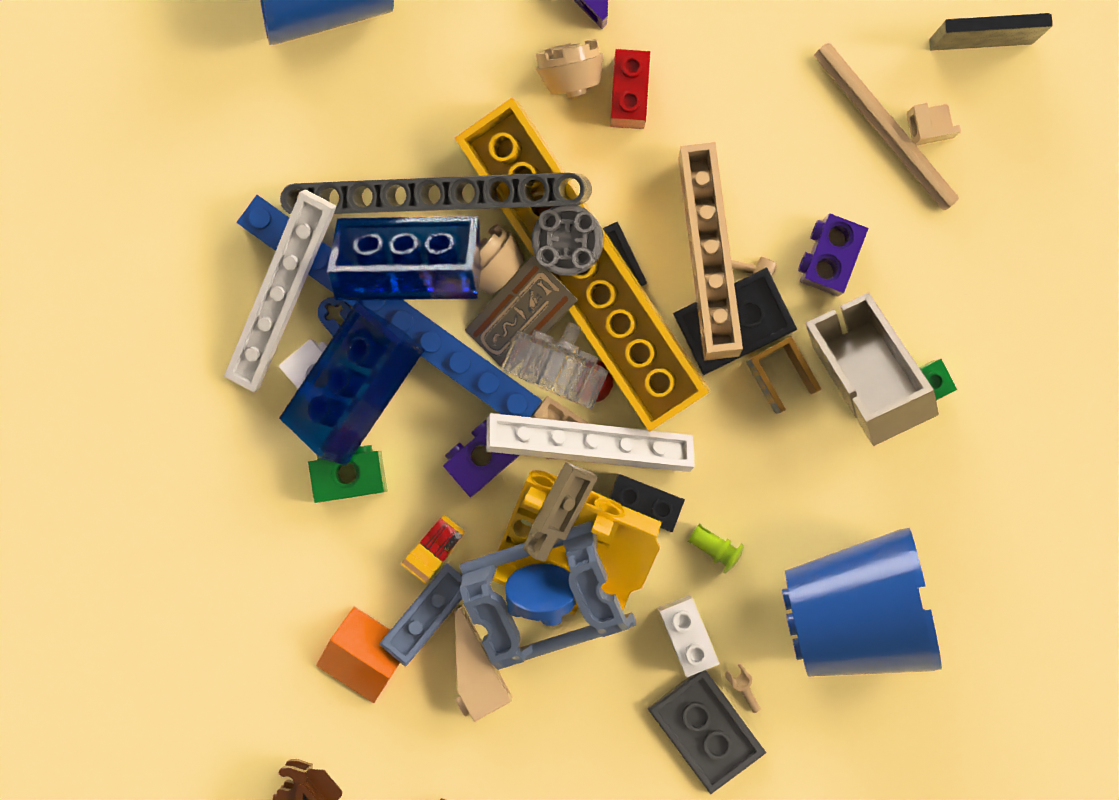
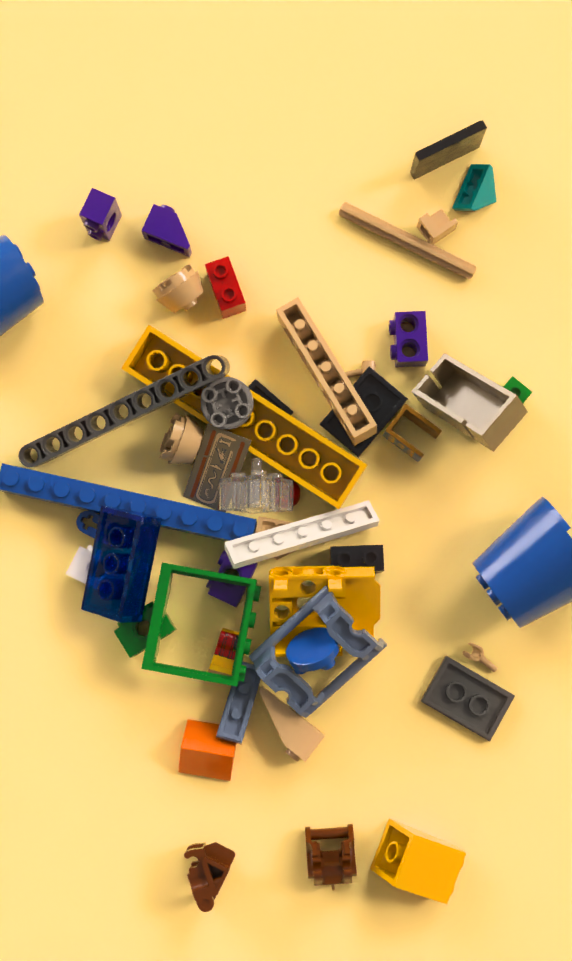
camera: 25 degrees left, 5 degrees down
white plate [224,190,337,392] -> none
clear blue slope [327,216,481,300] -> none
dark tan hinge [523,462,598,562] -> none
white brick [657,595,719,677] -> none
lime pin [687,523,744,574] -> none
none -> green window [141,562,261,687]
none -> teal slope [452,164,497,211]

